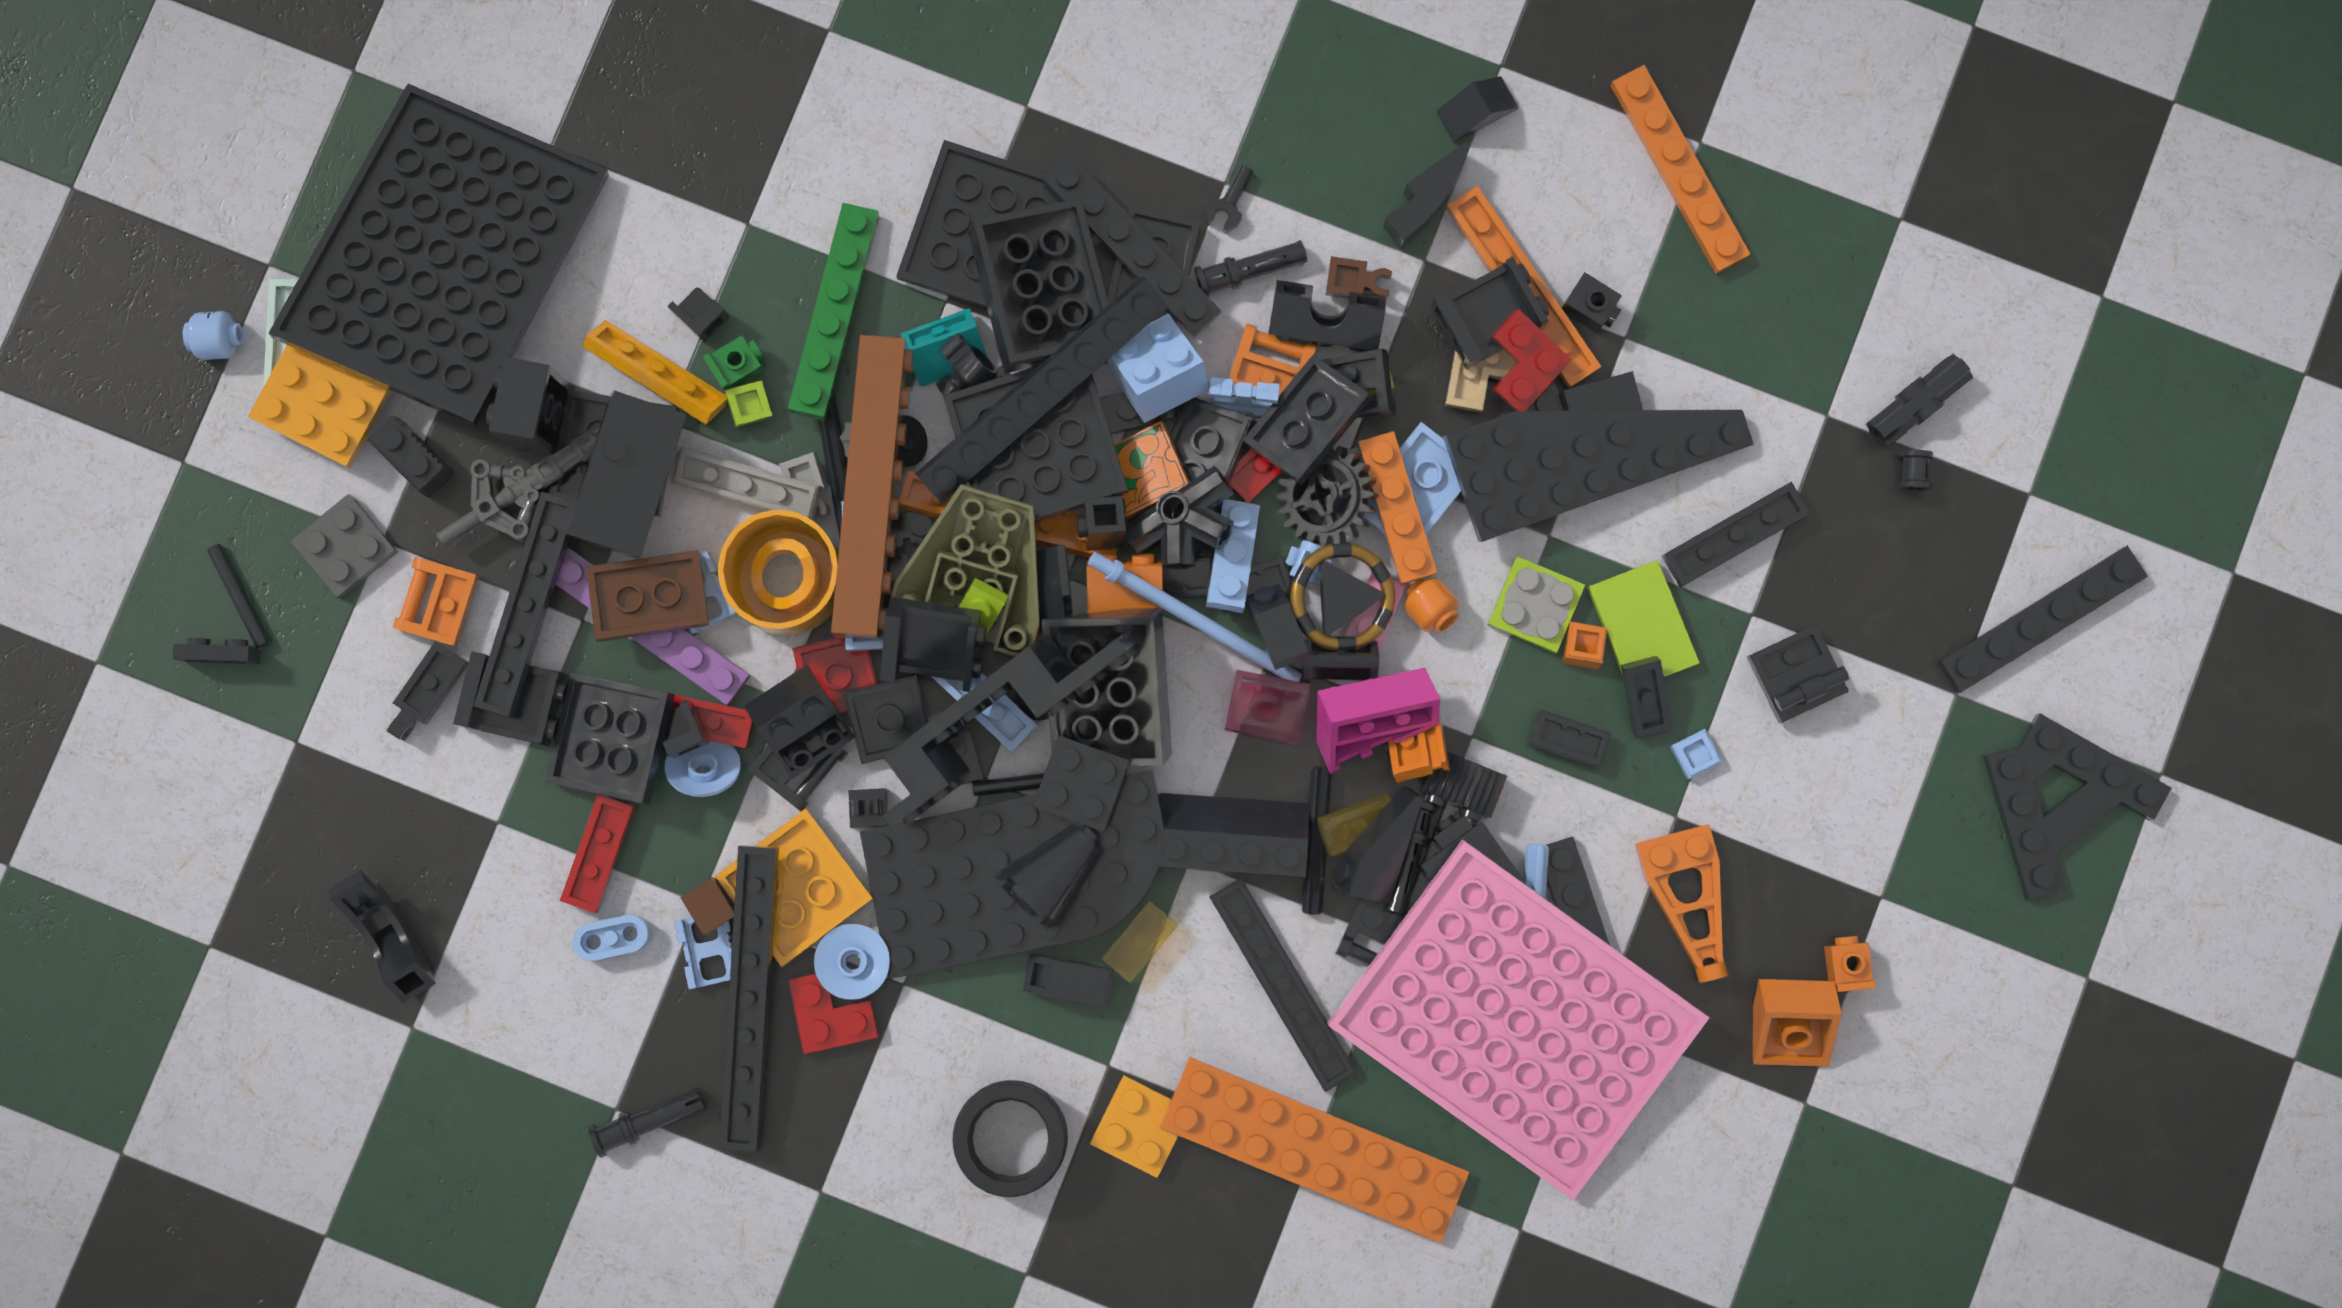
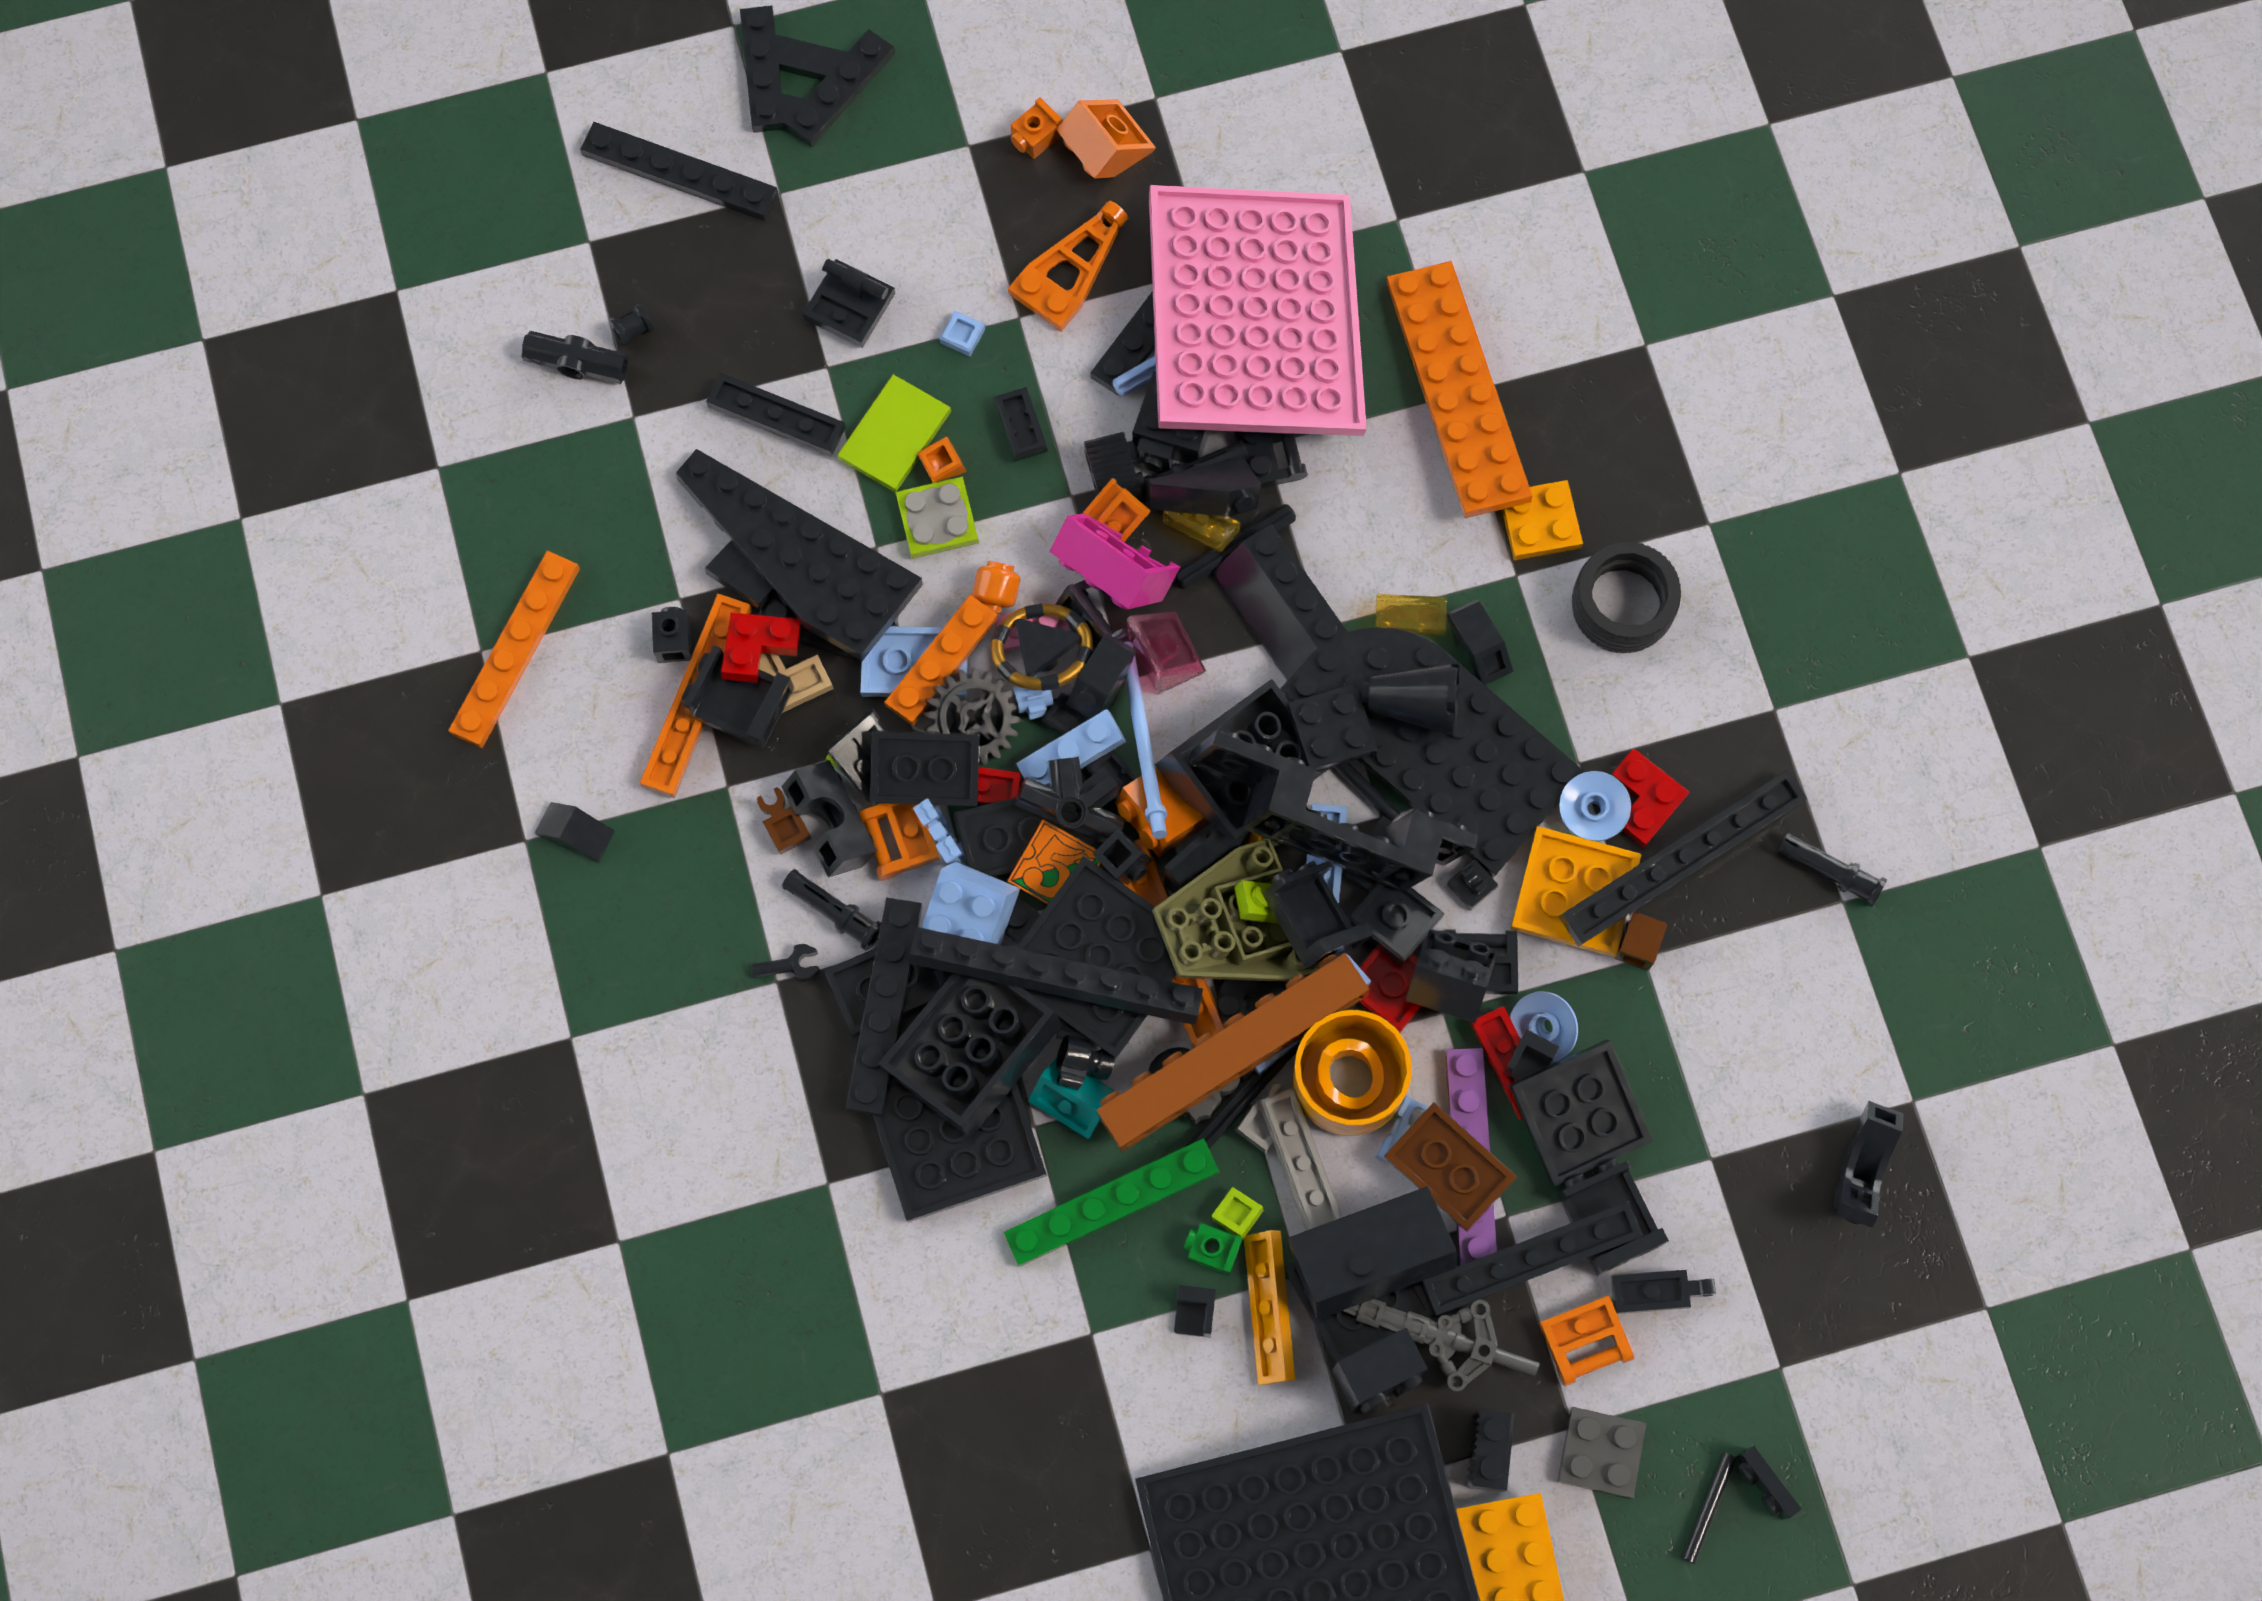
camera: 125 degrees left, 10 degrees down
red plate [560,794,636,913] -> none
light blue plate [573,915,650,961] -> none
light blue piece [674,917,732,989] -> none
black tile [1209,878,1357,1092] -> none
black slope [1383,142,1470,250] -> none
black plate [1621,656,1672,738] -> none

